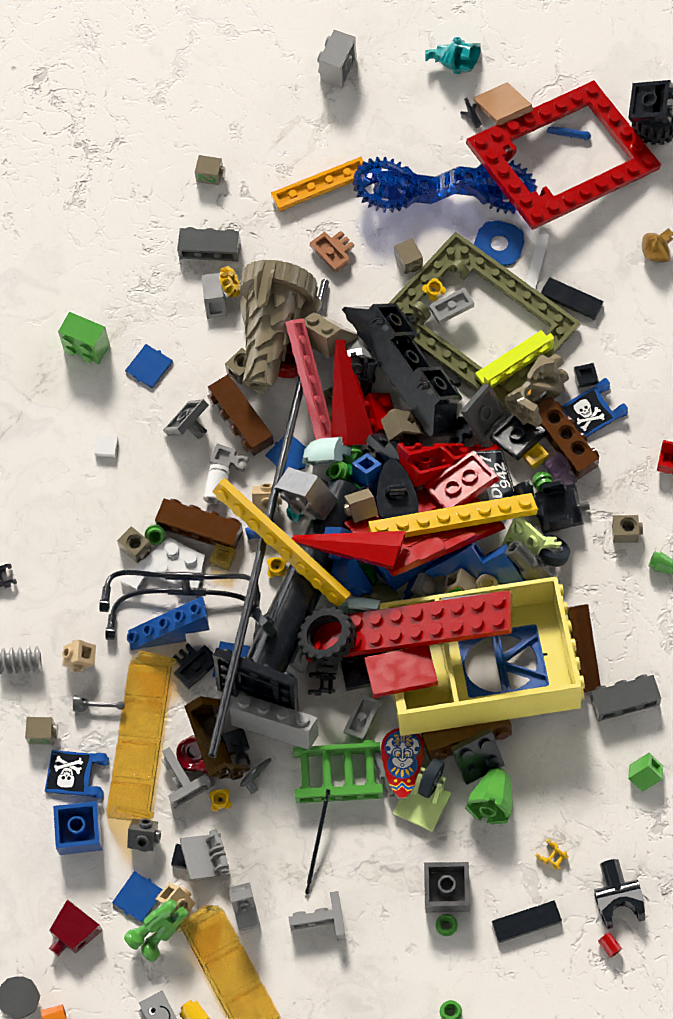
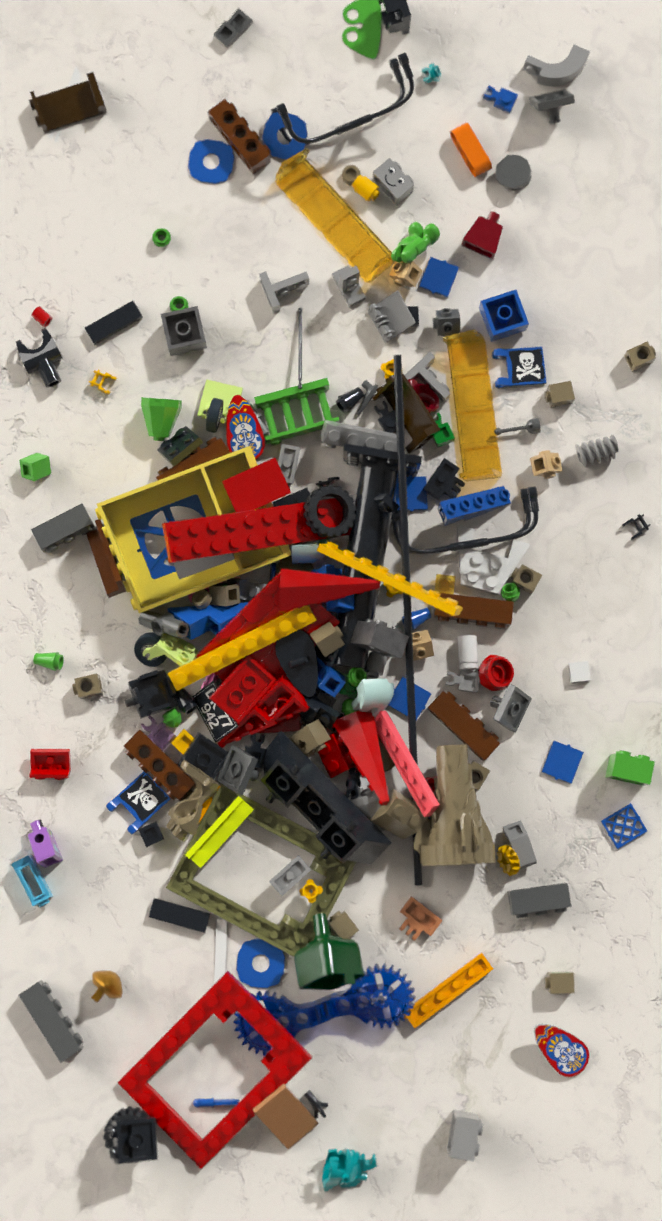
camera: 160 degrees right, 15 degrees up
none -> dark green piece [294,913,365,990]
none -> black cone [336,387,364,413]
none -> green plate [433,412,455,448]
none -> red hat [478,655,514,691]
none -> shield [534,1024,589,1077]
none -> blue window [601,803,647,849]

